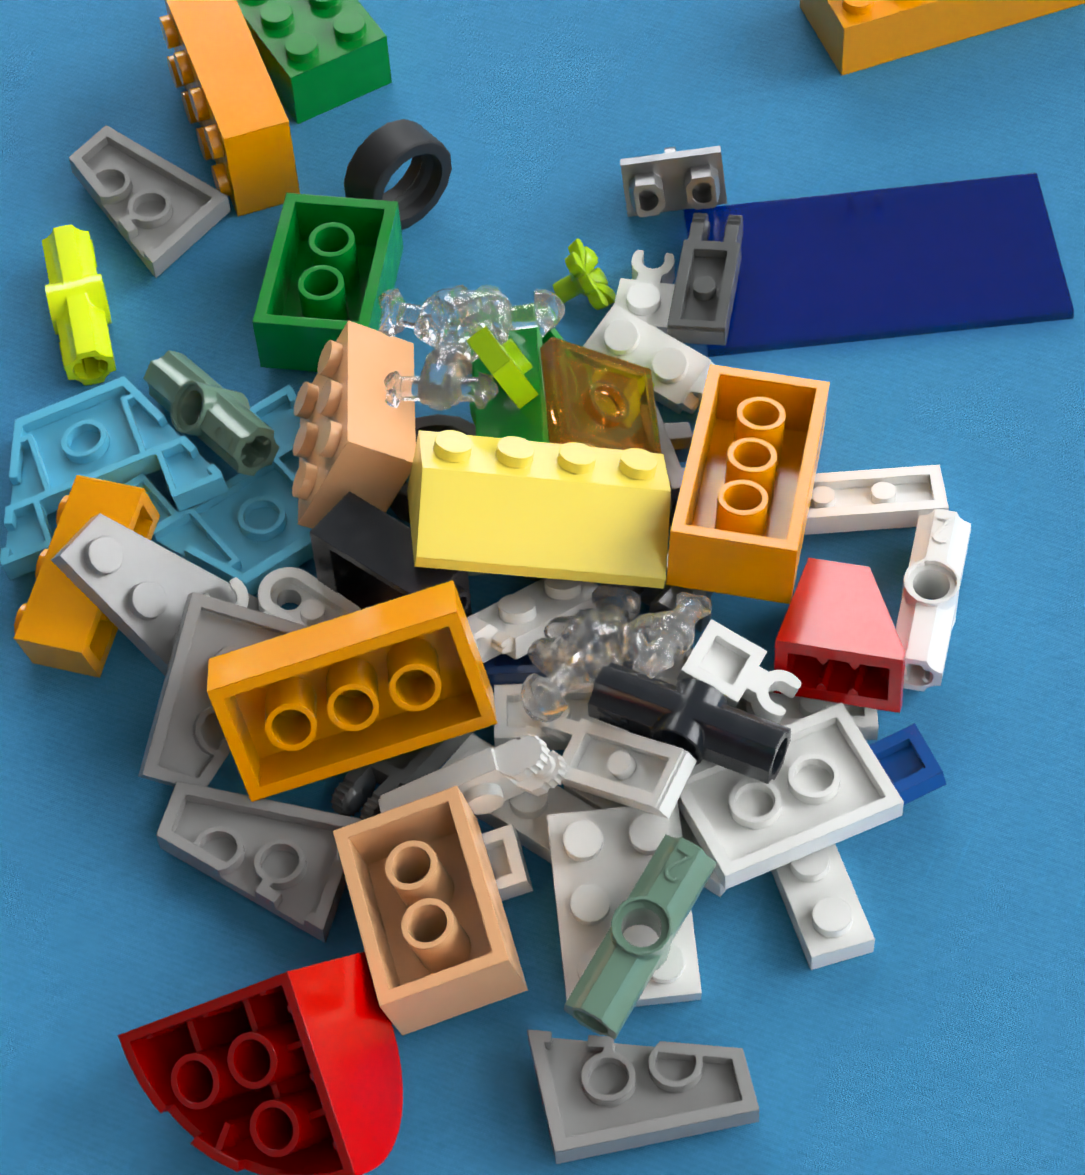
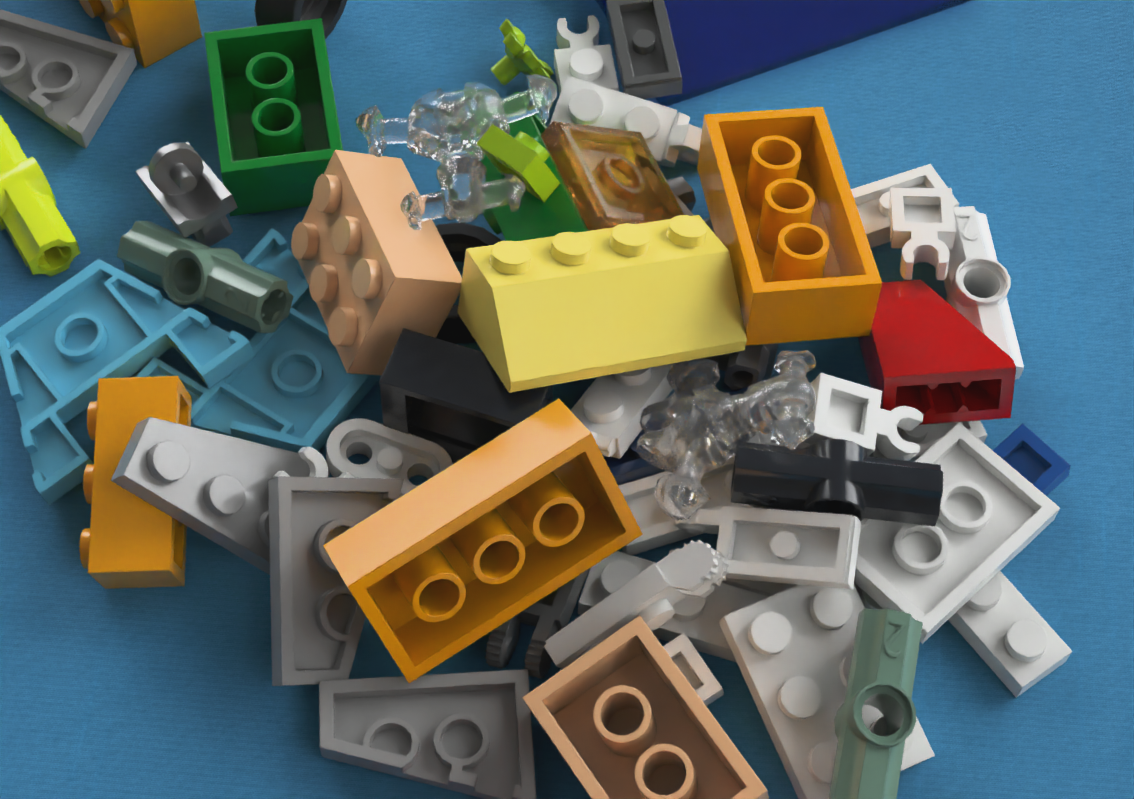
camera: 25 degrees left, 5 degrees up
none -> flat silver hips [135,142,238,247]
none -> white plate [889,188,956,280]

